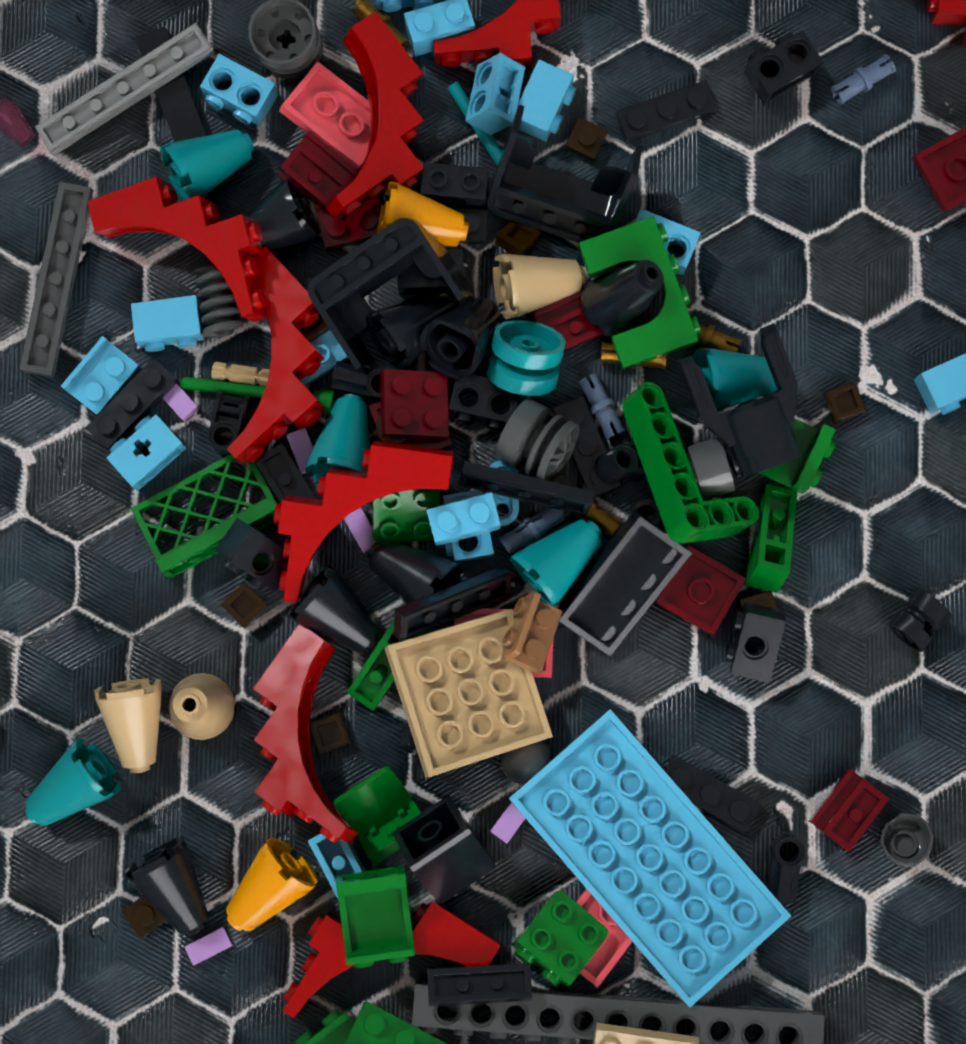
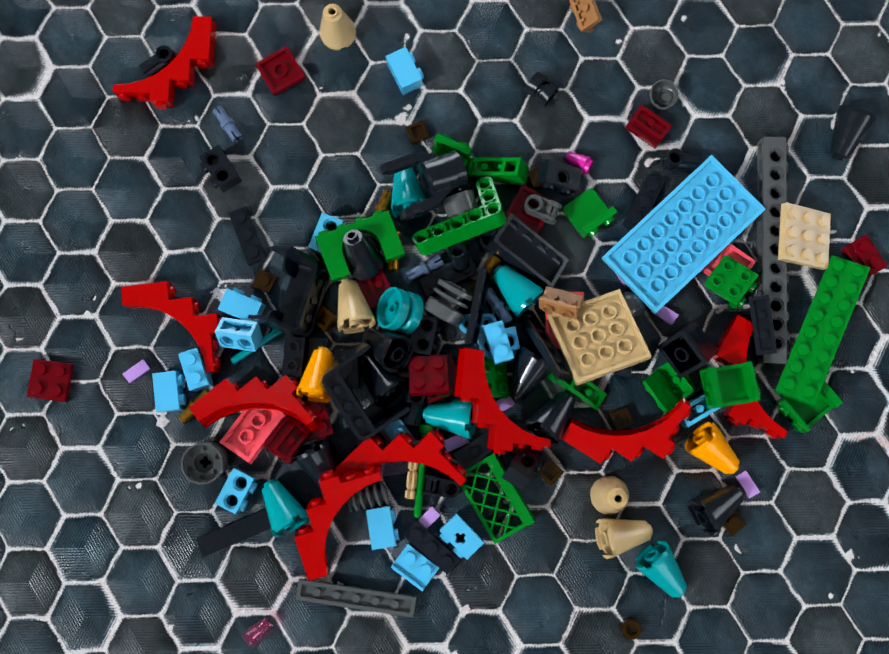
camera: 90 degrees left, 0 degrees up
light grey tile [35,23,215,156] -> none
none -> clear purple piece [381,461,407,476]
none -> dark grey piece [523,194,562,224]
none -> green bracket [562,188,617,239]
none -> dark pink cone [564,151,594,174]

